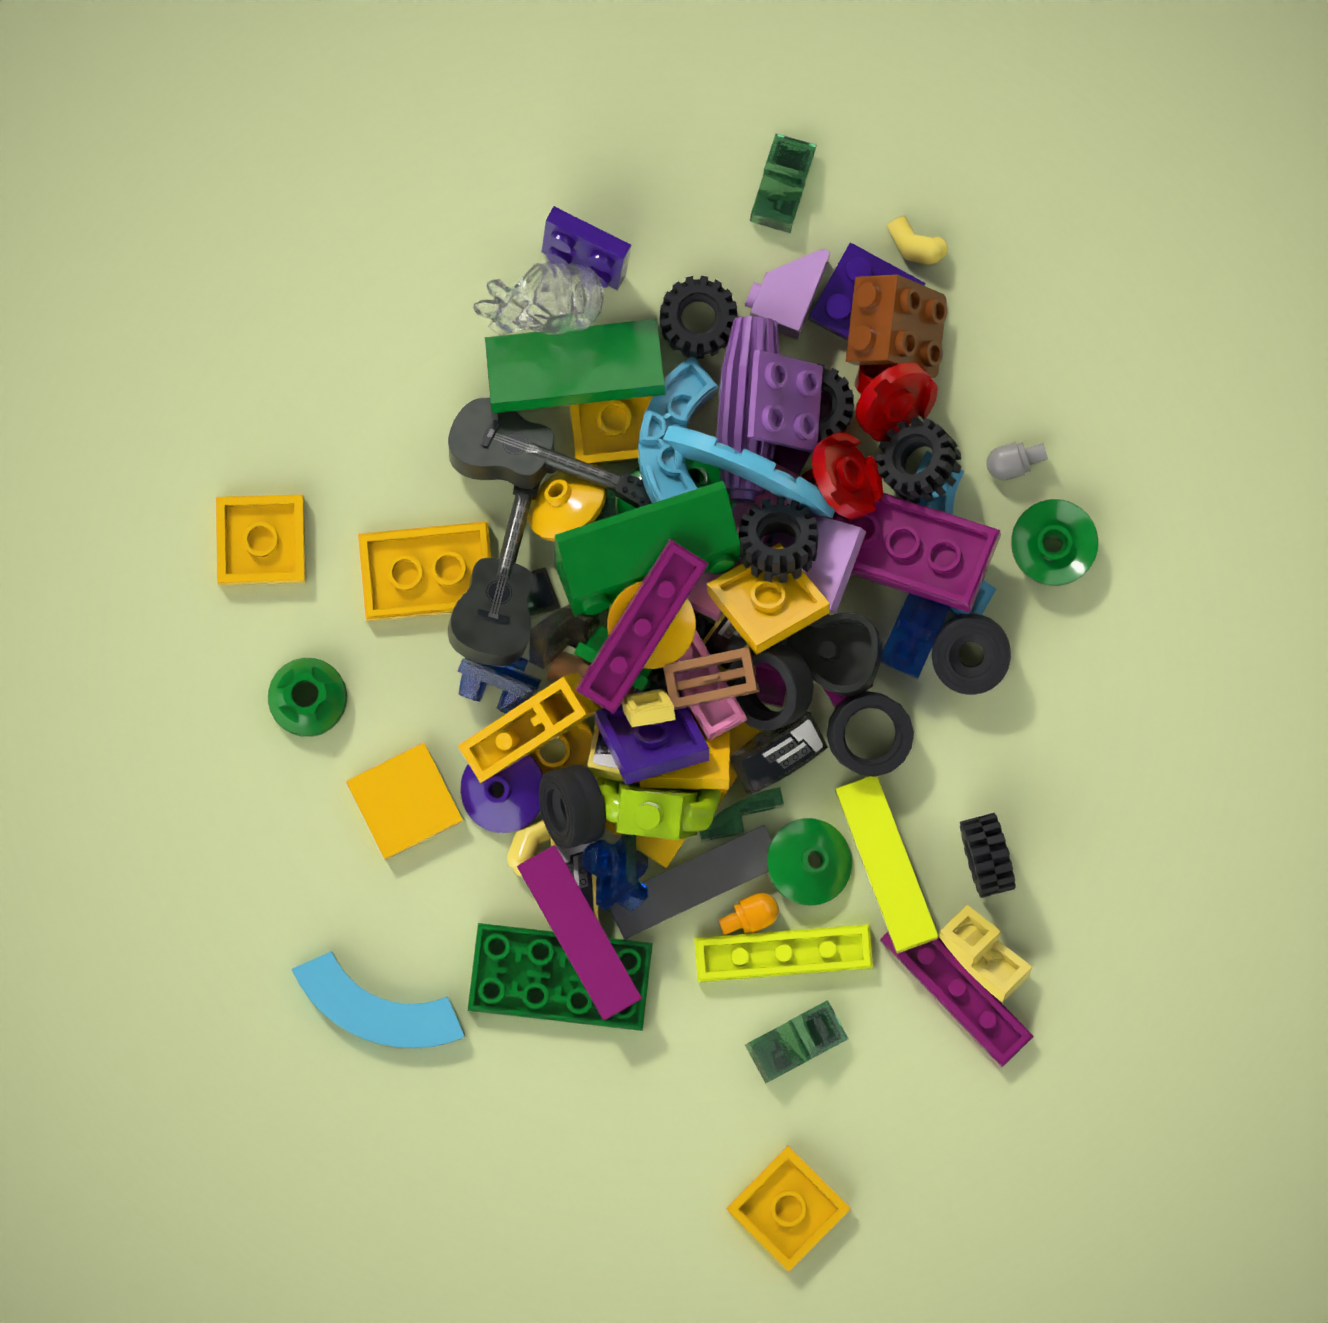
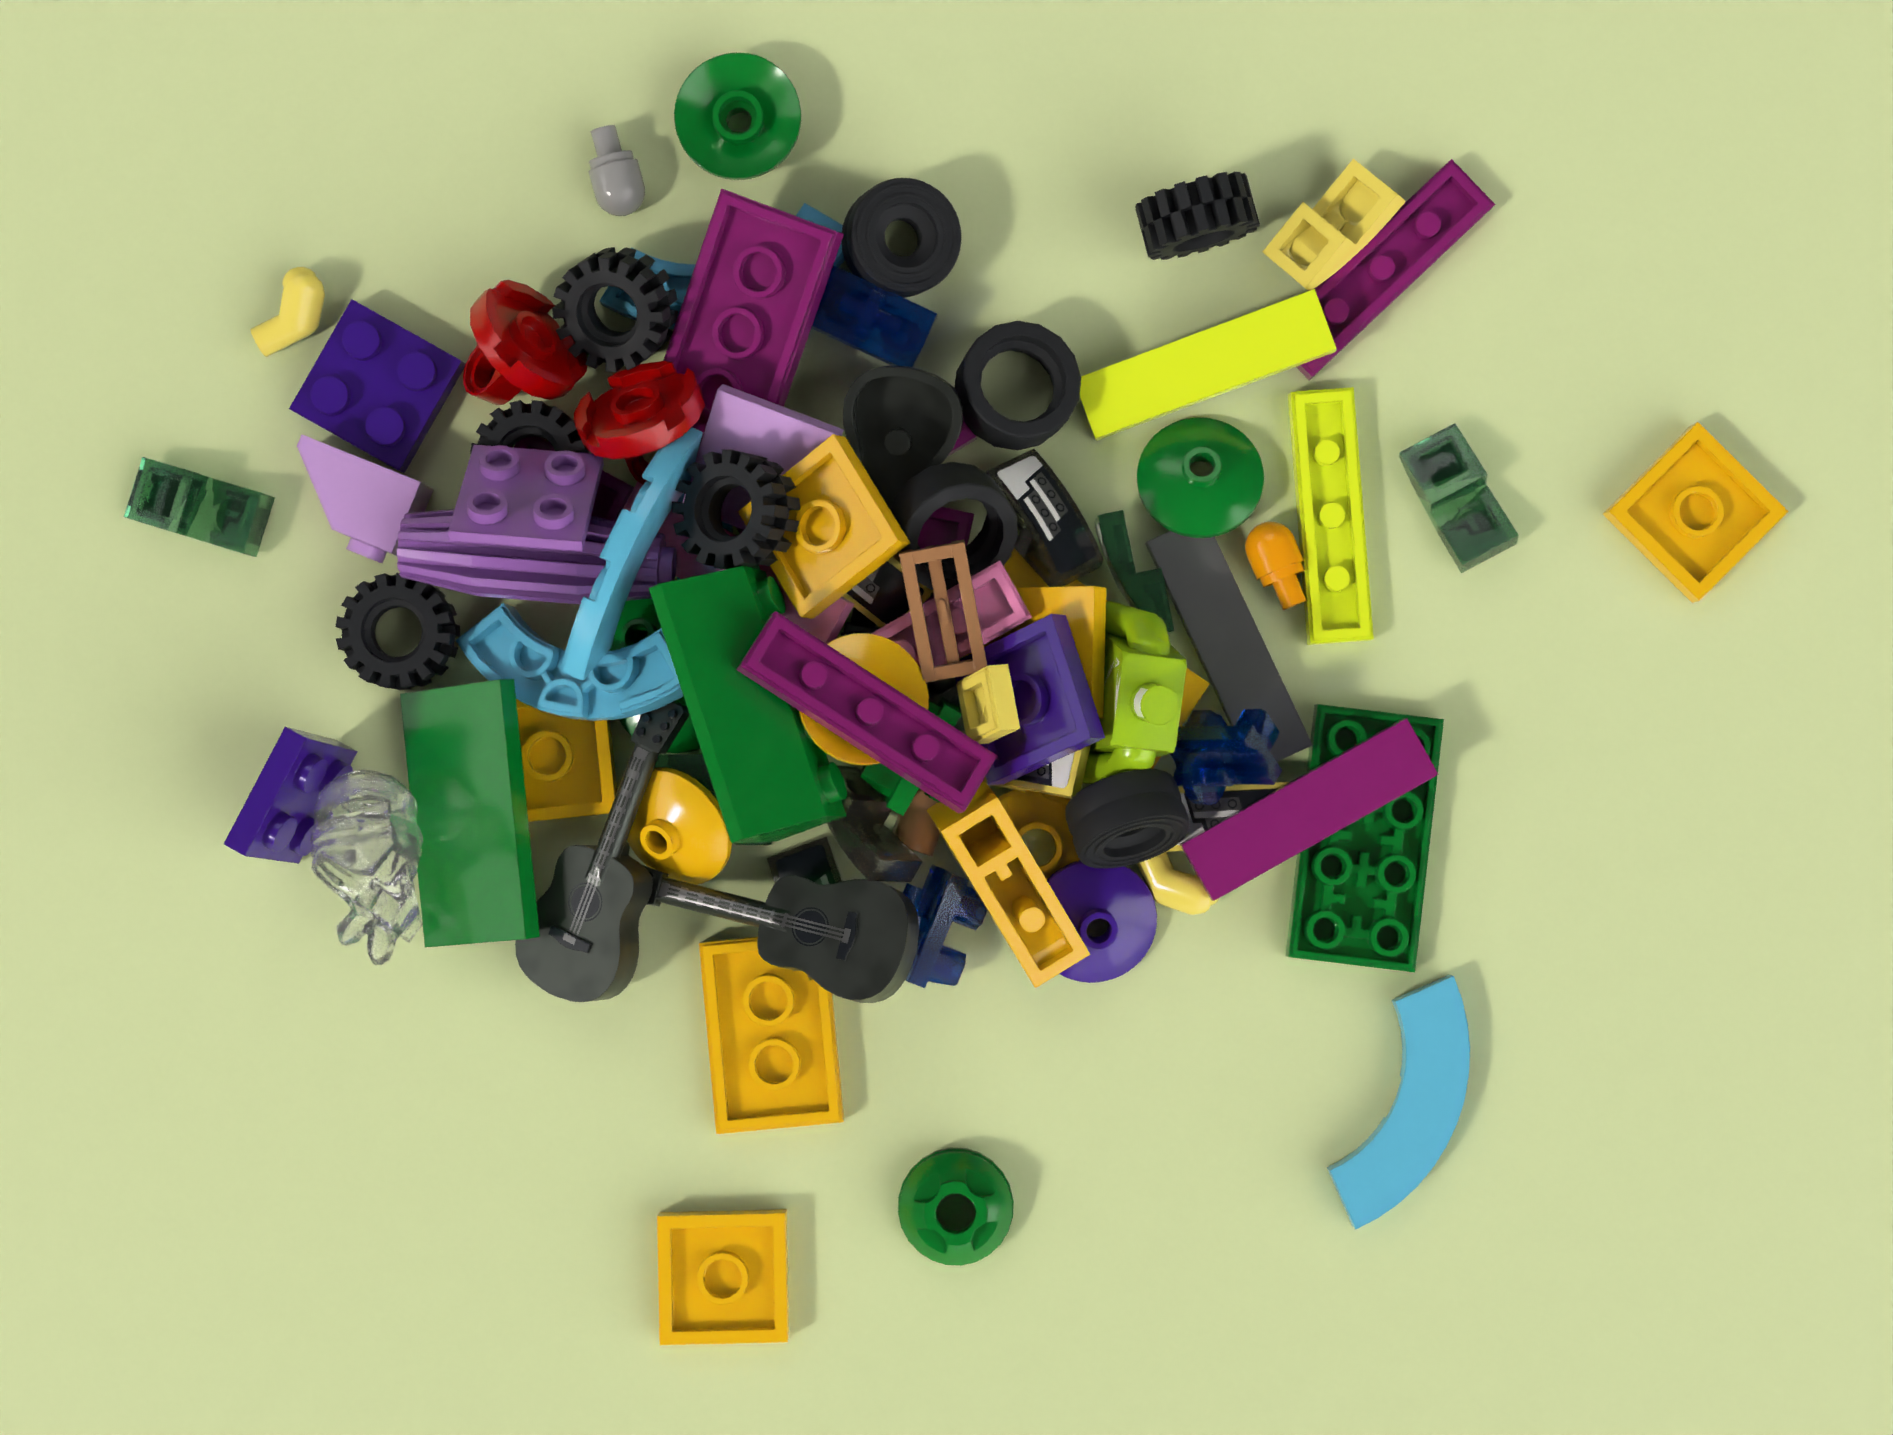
camera: 85 degrees left, 5 degrees up
yellow tile [346,742,463,860] -> none
dark orange bracket [846,275,947,378] -> none

